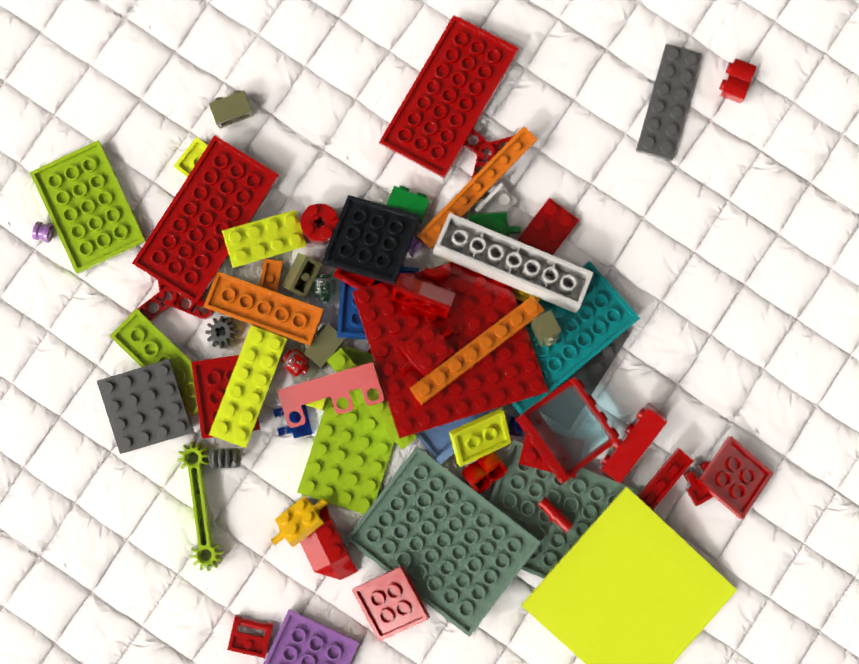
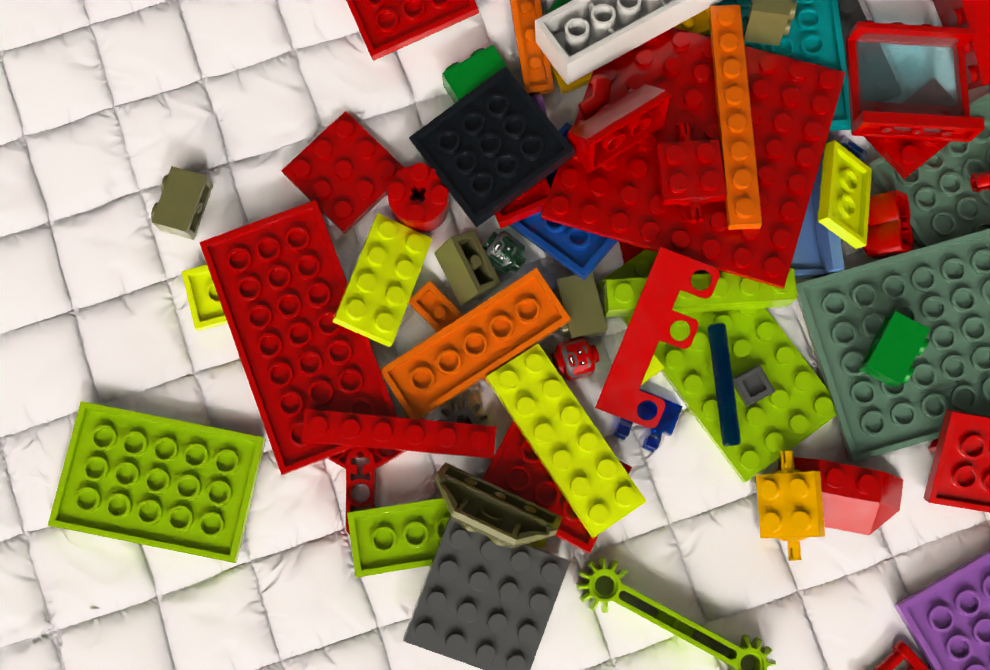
camera: 60 degrees left, 5 degrees down
medium lavender wheel [32,221,54,243] -> none
dark grey gear [208,448,242,469] -> none
none -> red plate [281,111,405,235]
none -> red plate [301,409,497,459]
none -> olive wedge [435,462,563,549]
none -> axle [708,323,741,447]
none -> dark grey tile [730,364,775,407]
none -> green brick [858,311,930,387]

